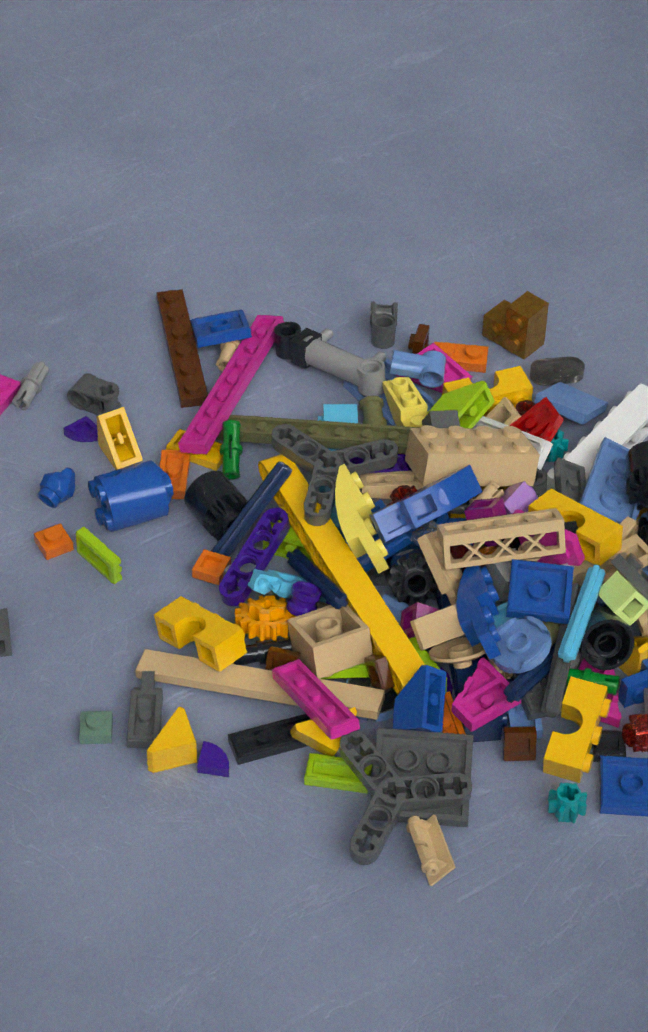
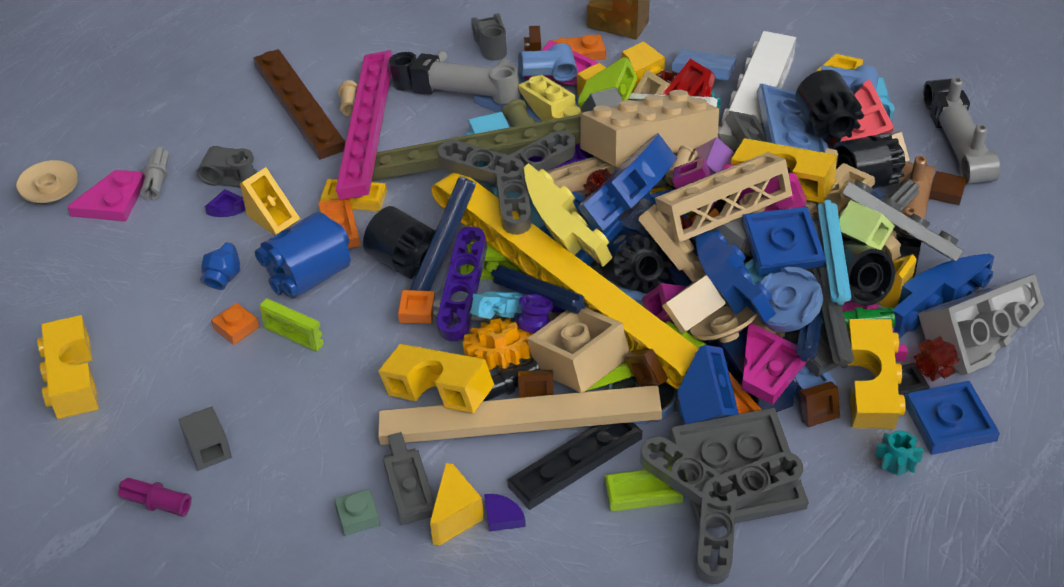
camera: 15 degrees left, 0 degrees up
blue tile [190,309,252,348] -> none
green pin [220,420,243,480] -> none
dark pink tile [272,659,360,740] -> none
yellow slope [290,707,357,756] -> none
tan hinge [406,815,456,886] -> none
clear smoke plate [530,356,585,386] -> none

